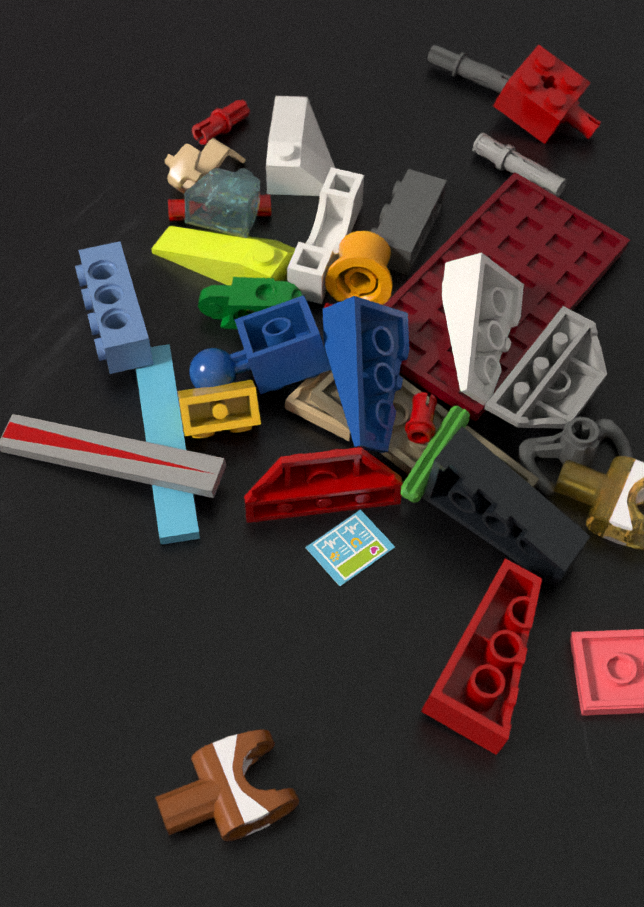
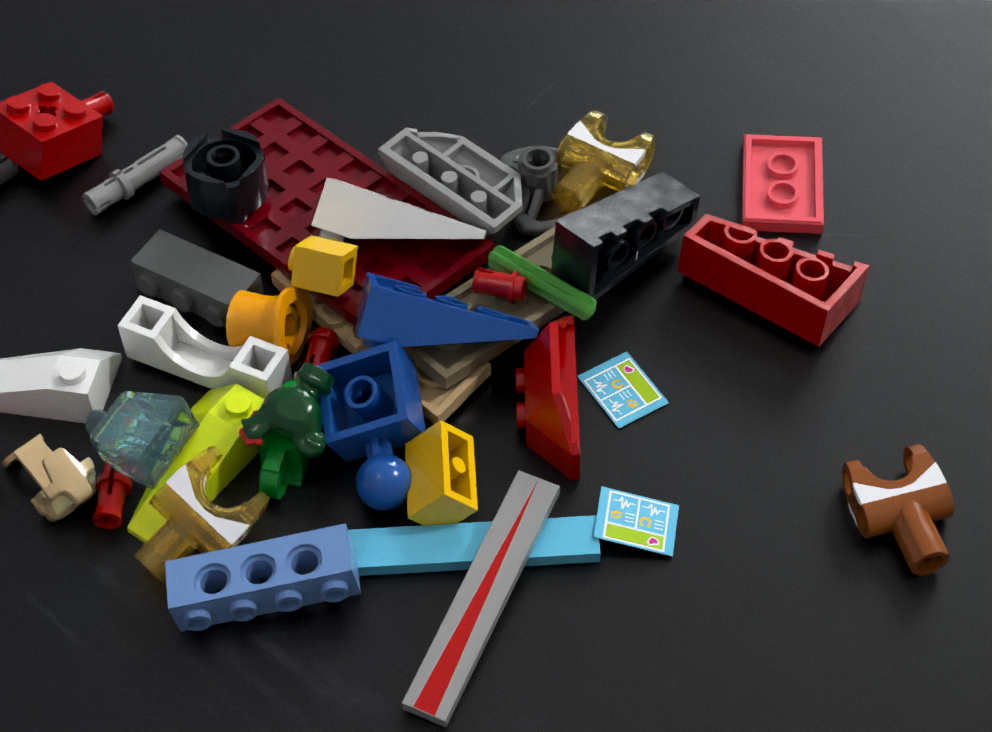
camera: 80 degrees left, 5 degrees down
none -> clear yellow connector [133,446,270,583]
none -> black brick [183,129,269,224]
none -> dark green animal [239,362,335,459]
none -> yellow brick [288,235,358,297]
none -> sticker [594,486,679,557]

